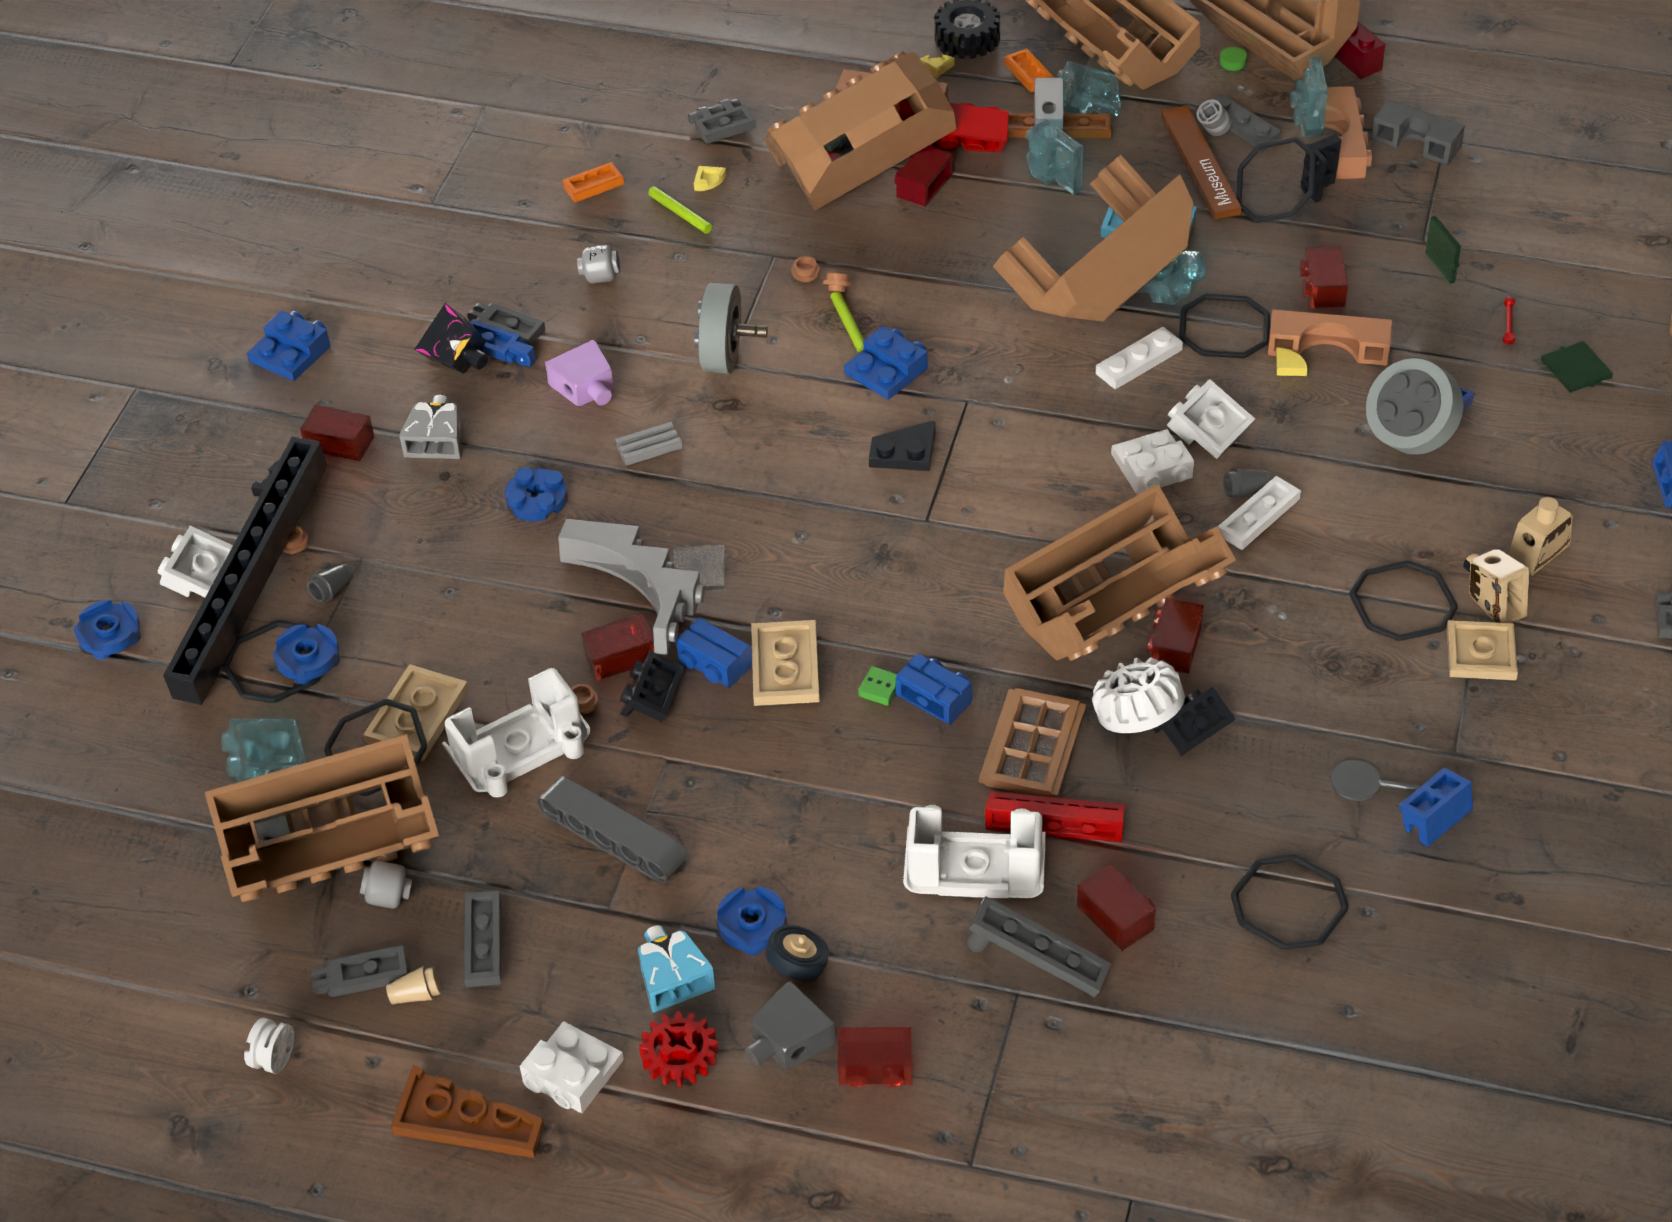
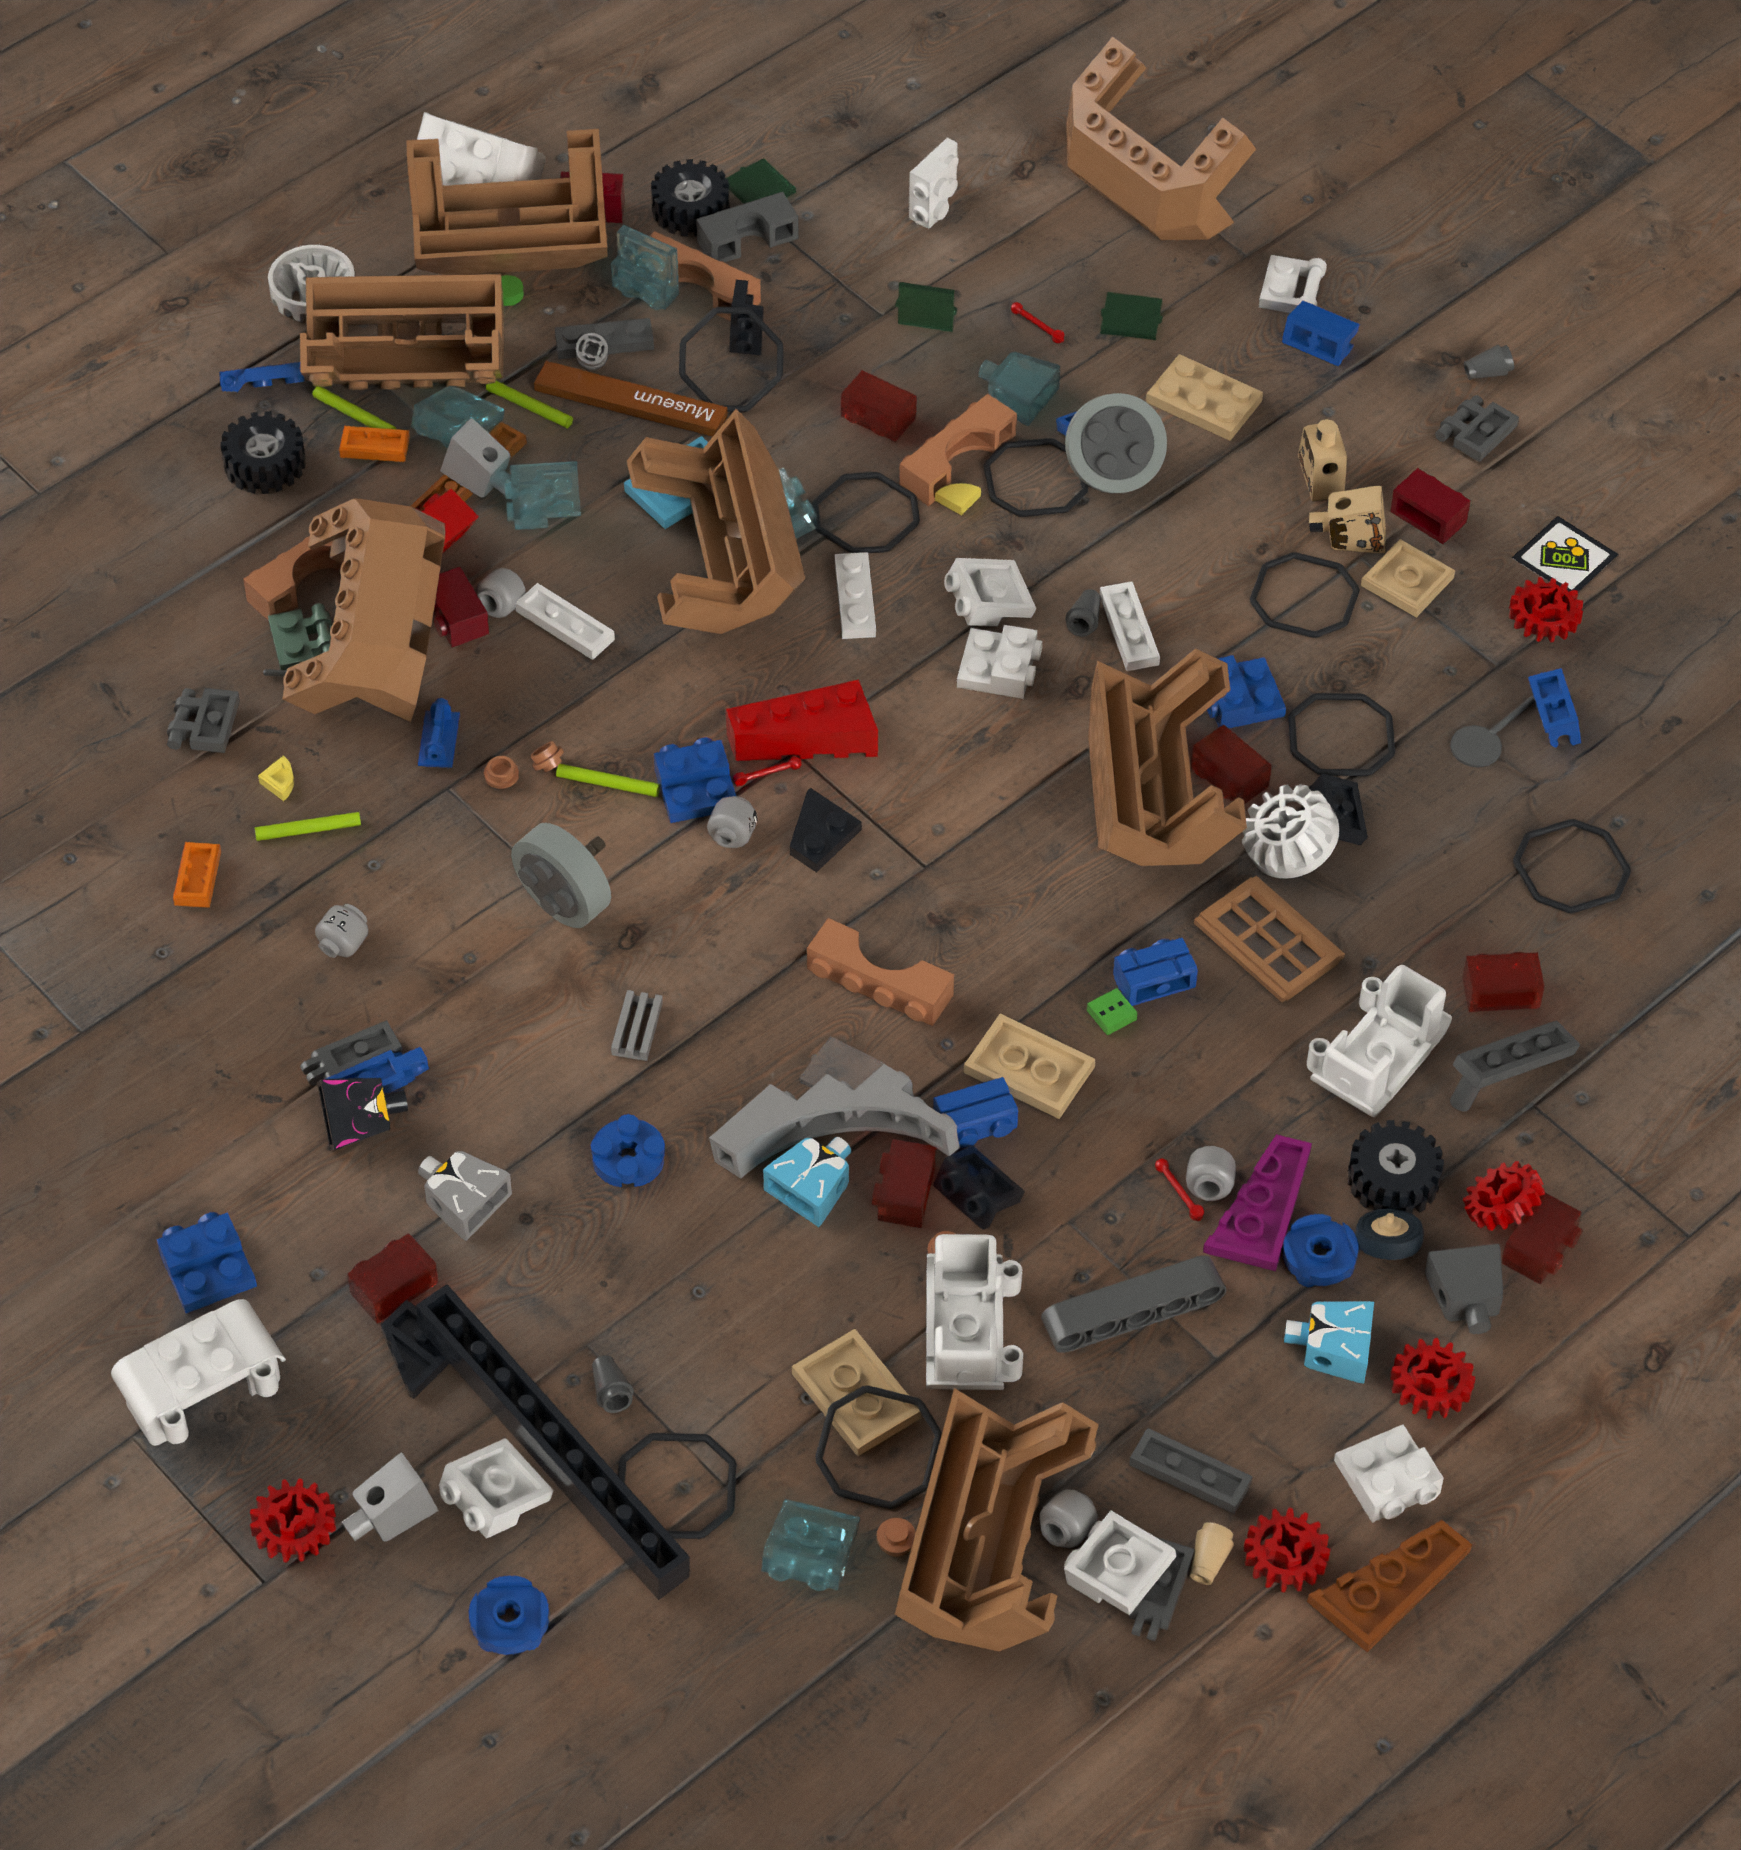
camera: 60 degrees left, 5 degrees up
white wheel [244,1017,294,1074] -> none
blue plate [273,624,340,684] -> none
lavender torso [545,340,614,406] -> none
light yellow tile [919,54,955,78] -> none
red fence [985,791,1126,843] -> none
none -> white container [111,1299,286,1446]
none -> red gear [250,1478,336,1563]
none -> lime bar [312,386,397,429]
none -> light grey torso [342,1452,439,1542]
none -> blue hinge [418,698,460,768]
none -> light grey head [475,568,526,618]
none -> lime bar [486,381,573,428]
none -> white plate [516,583,615,660]
none -> black wheel [651,159,730,237]
none -> light grey head [707,796,758,848]
none -> clear green piece [725,158,796,204]
none -> red wedge [726,679,878,761]
none -> red hinge [732,757,802,786]
none -> medium azure torso [763,1137,851,1227]
none -> nougat arch [807,918,954,1026]
none -> white plate [909,138,958,229]
none -> clear light blue torso [978,352,1061,426]
none -> black piece [983,438,1088,517]
none -> white plate [1064,1511,1176,1615]
none -> tan plate [1146,354,1263,441]
none -> red hinge [1155,1158,1204,1221]
none -> light grey head [1186,1146,1236,1201]
none -> magenta wing [1203,1134,1312,1271]
none -> blue plate [1207,655,1286,730]
none -> red gear [1243,1508,1330,1593]
none -> black piece [1288,693,1395,776]
none -> black wheel [1347,1120,1444,1214]
none -> dark red piece [1390,468,1471,544]
none -> red gear [1463,1161,1545,1231]
none -> red gear [1509,577,1583,643]
none -> sticker [1512,516,1619,592]

